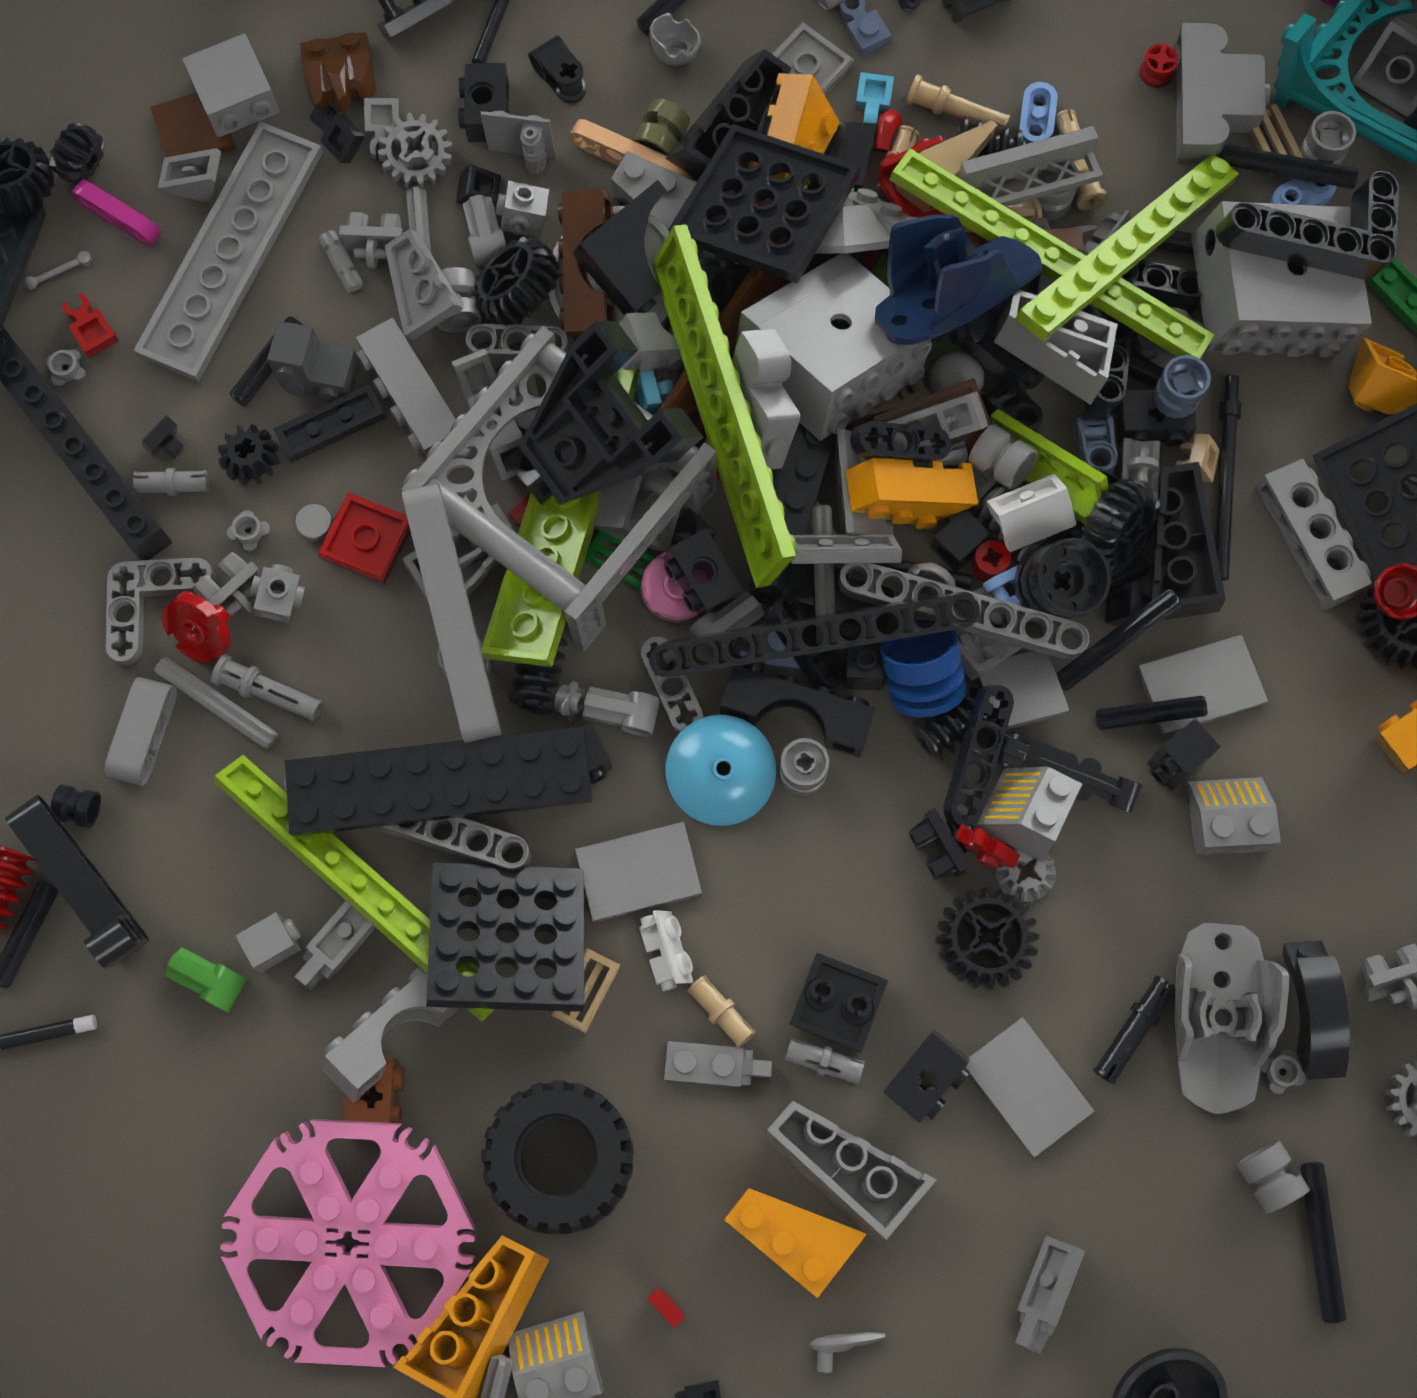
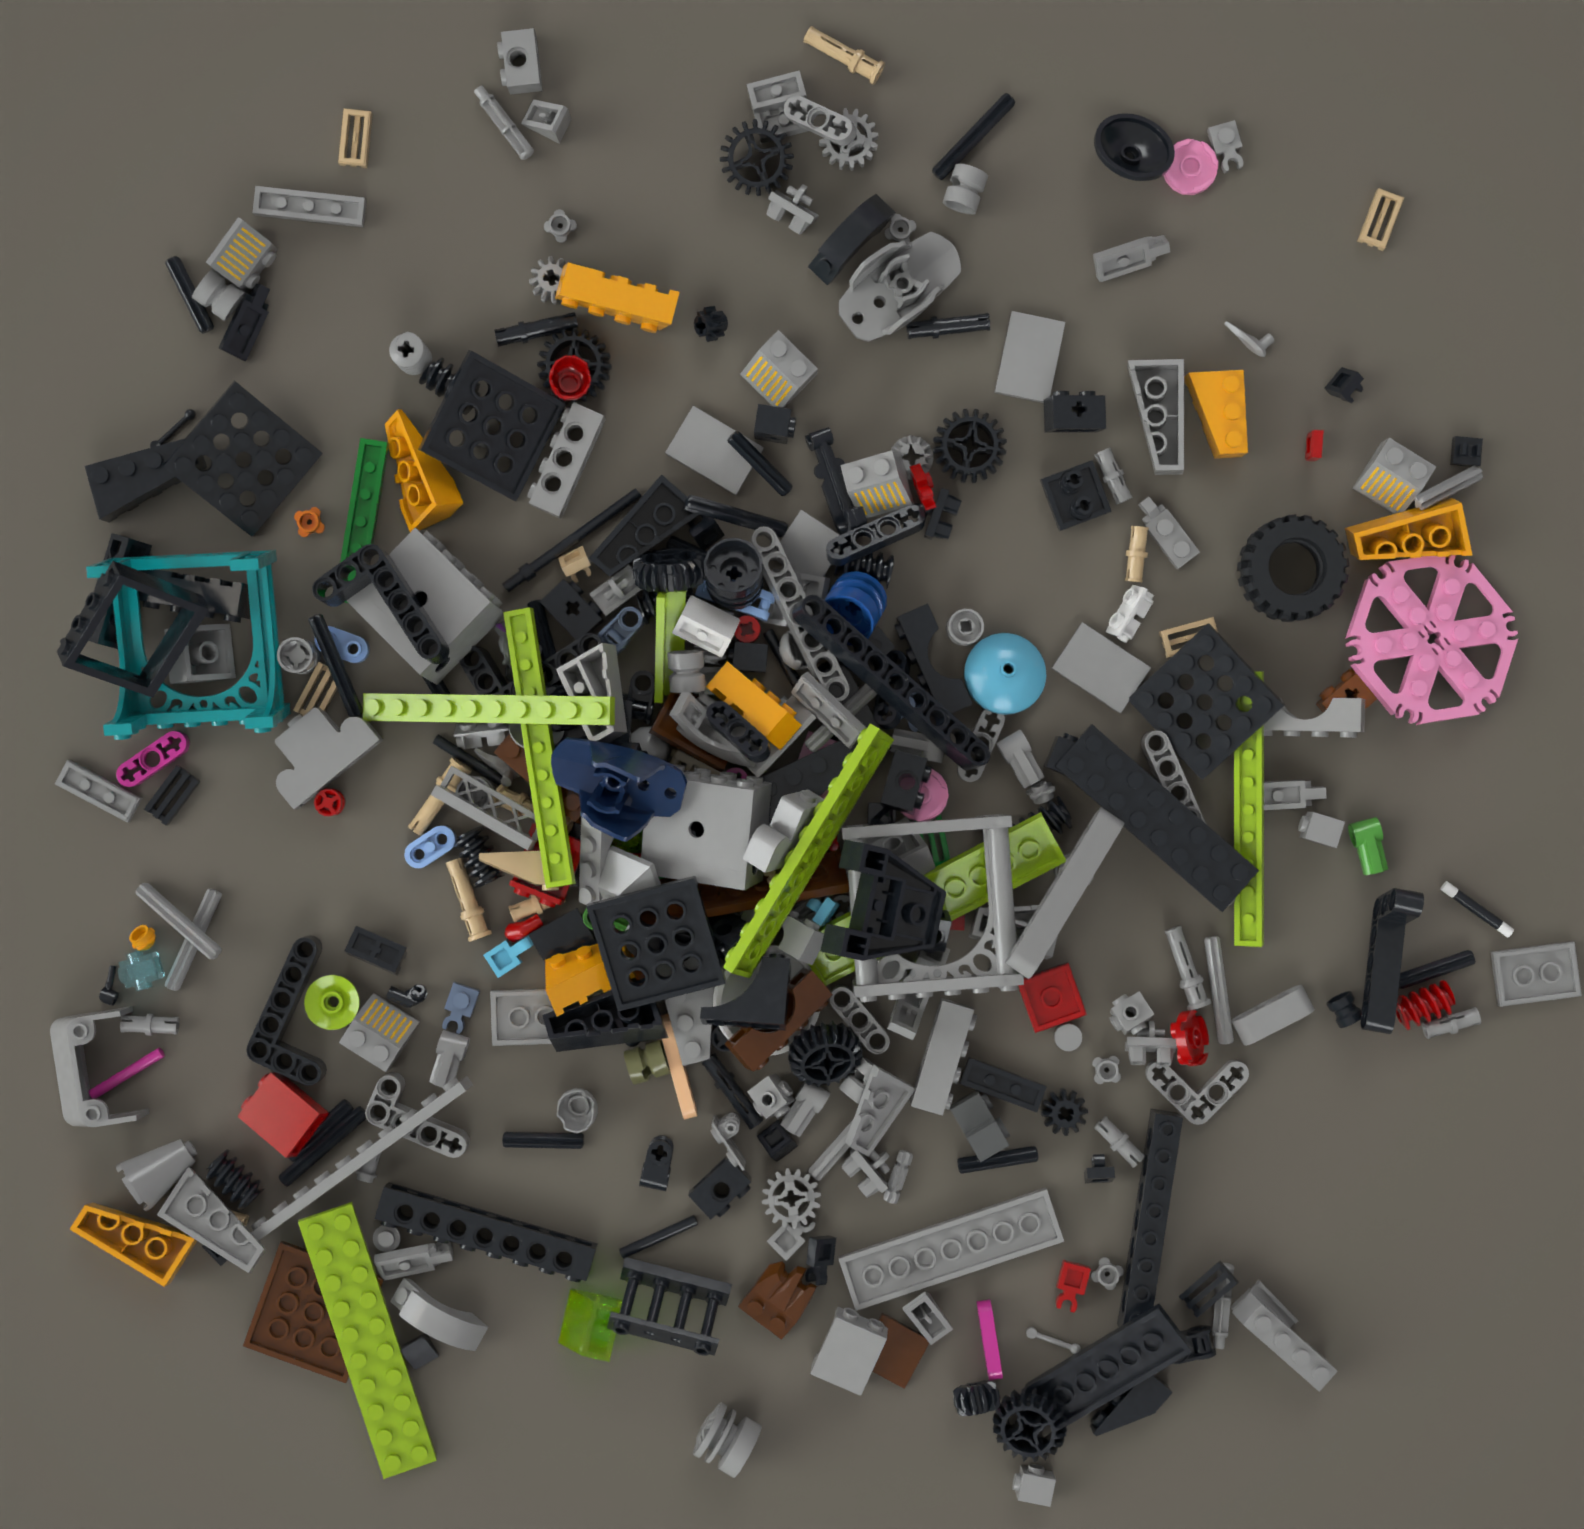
camera: 130 degrees left, 15 degrees up
sand blue wheel [1153,355,1211,419] -> none
none -> black bar [433,734,502,786]
none -> black gear [694,306,728,342]
none -> black pin [701,1053,764,1130]

